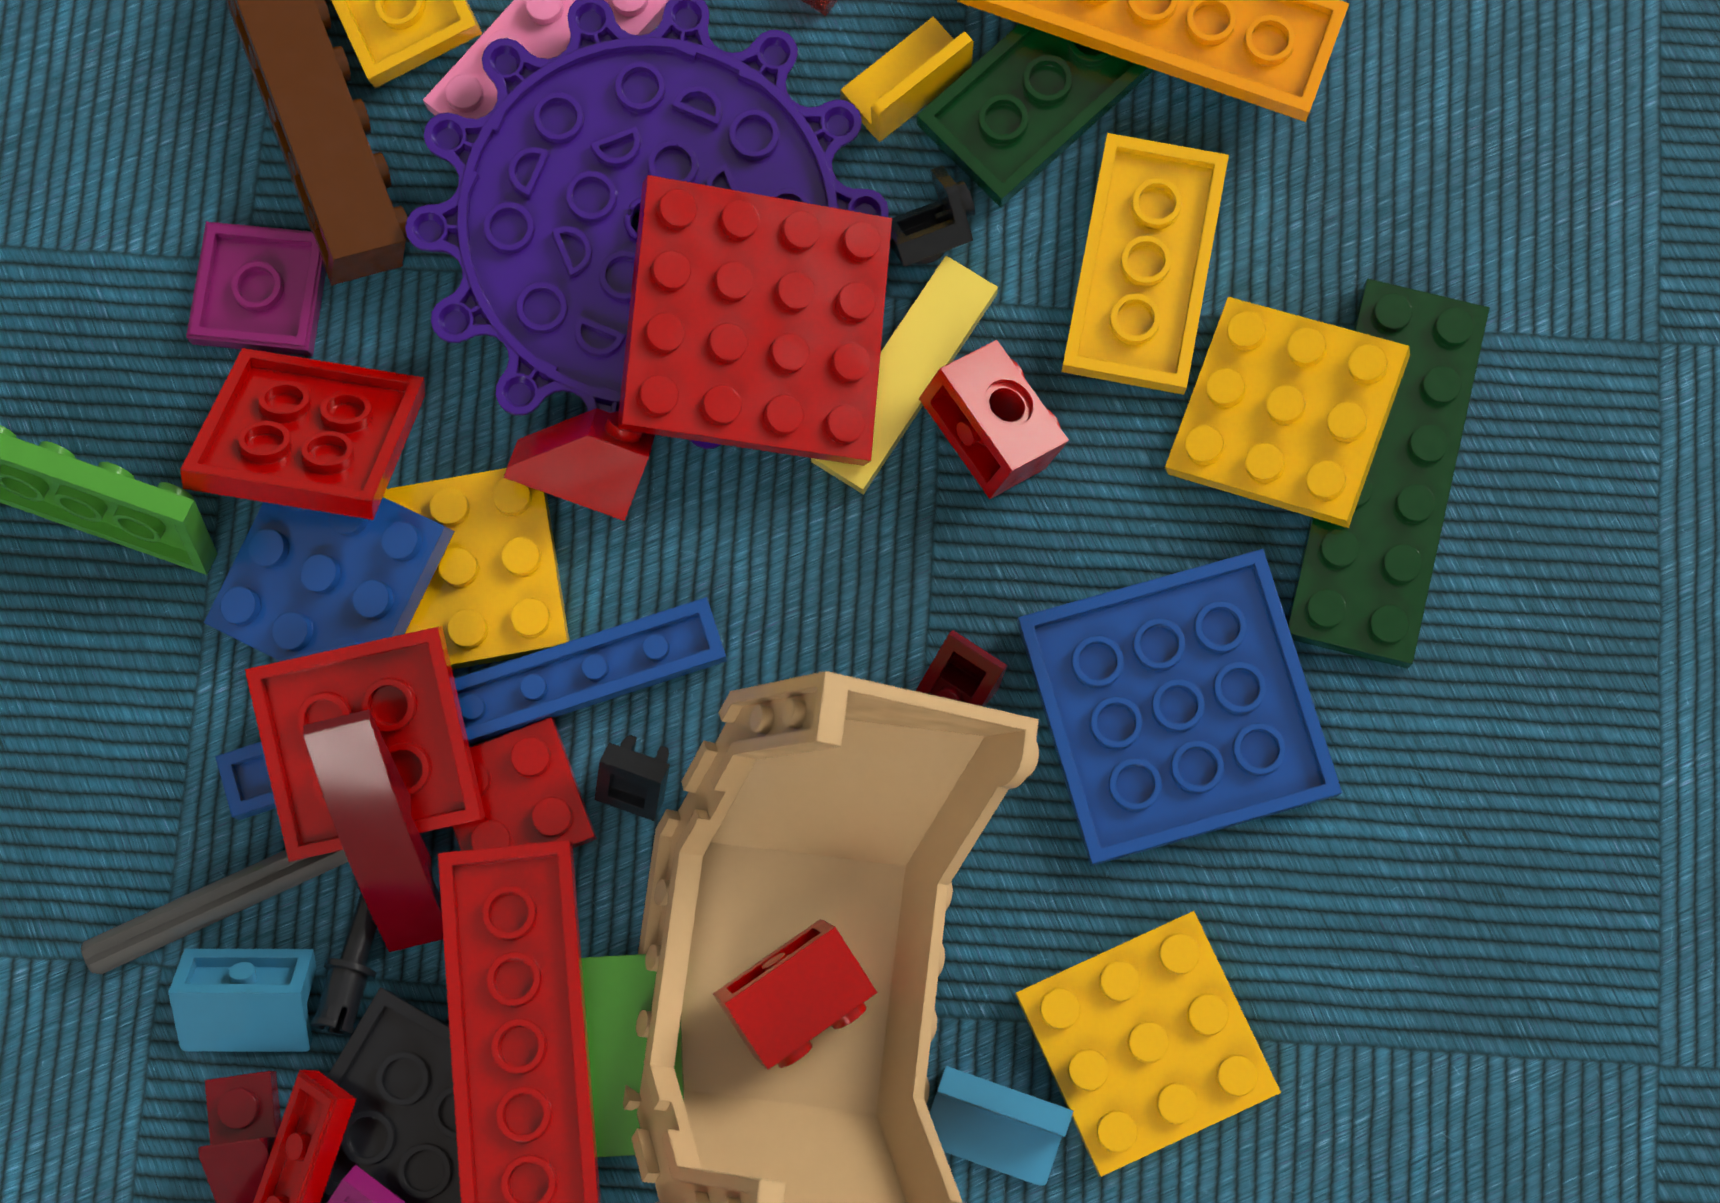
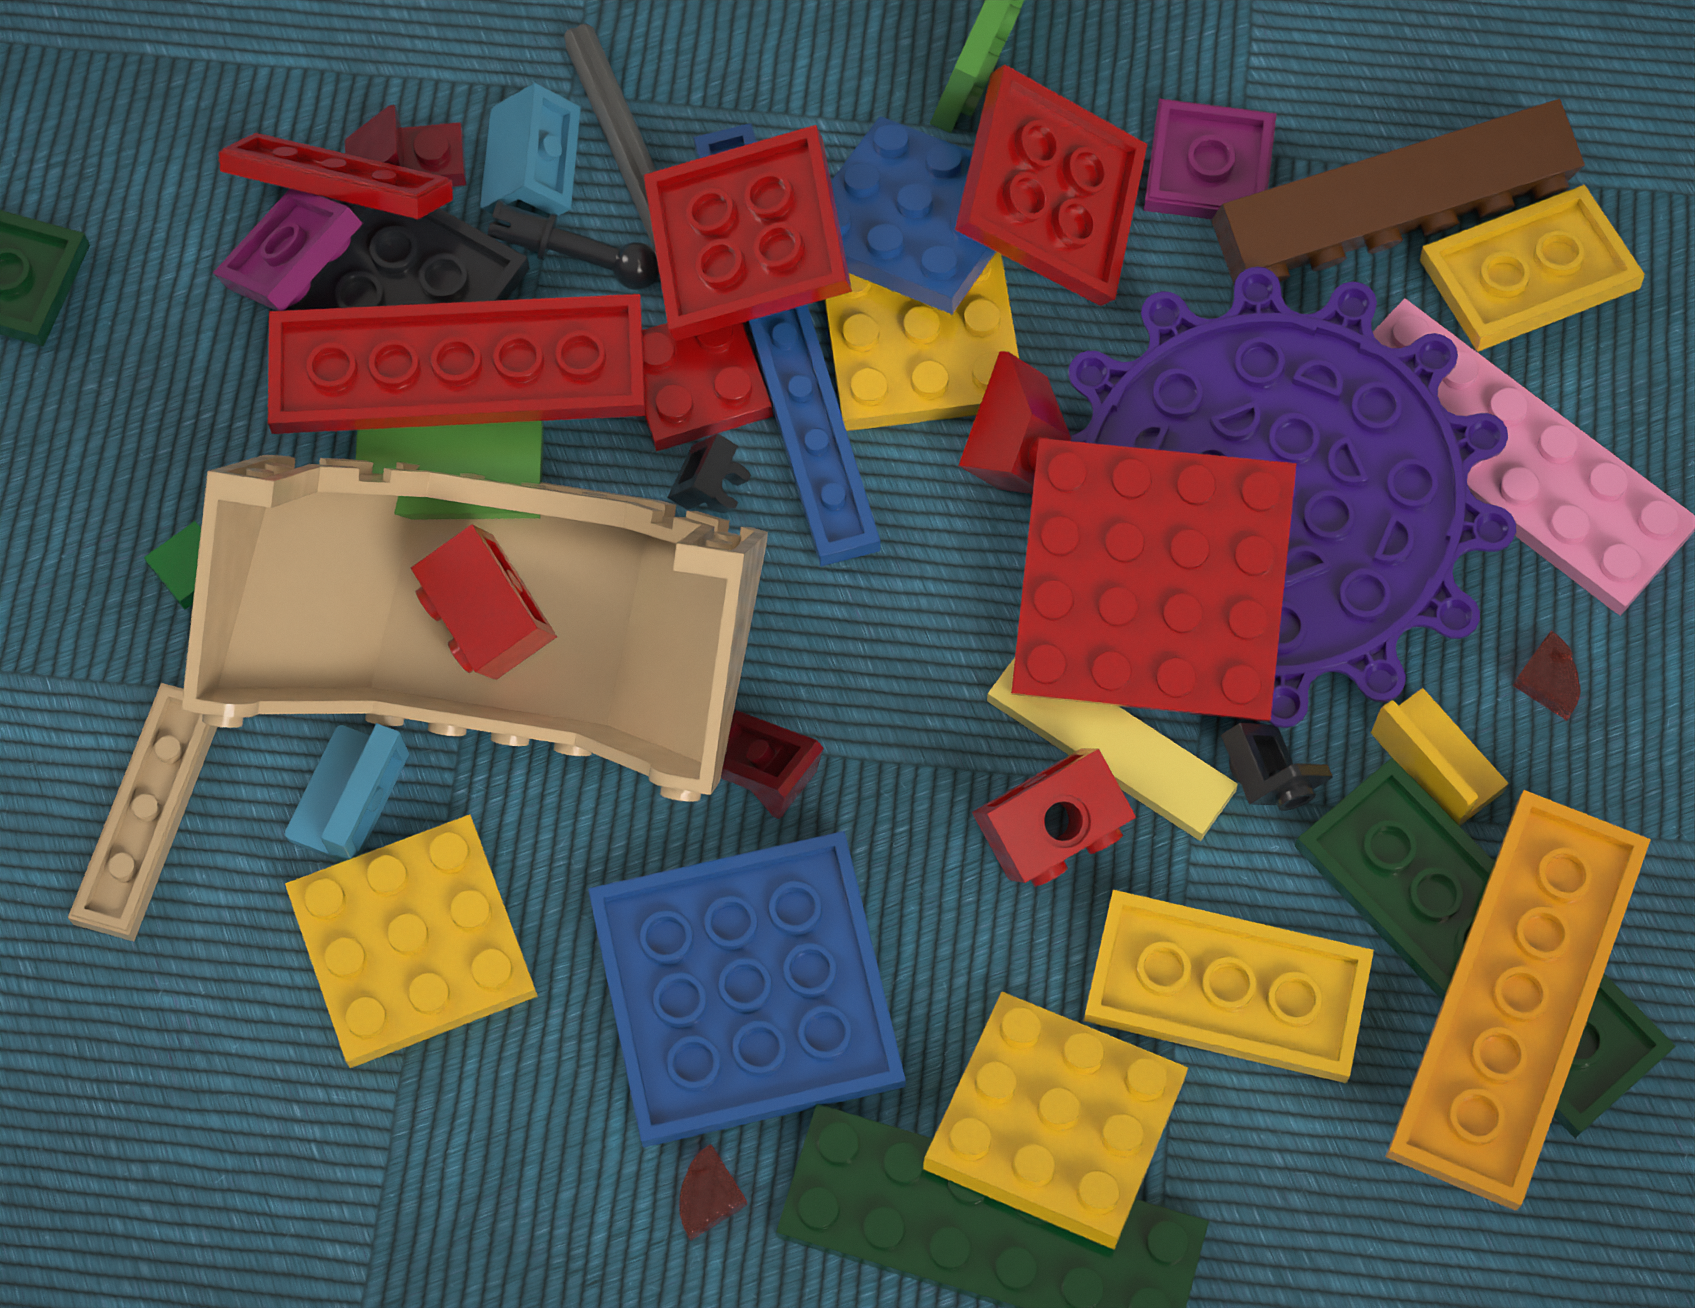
camera: 90 degrees right, 10 degrees down
dark red slope [303,709,443,952] -> none
none -> clear red tile [679,1144,748,1241]

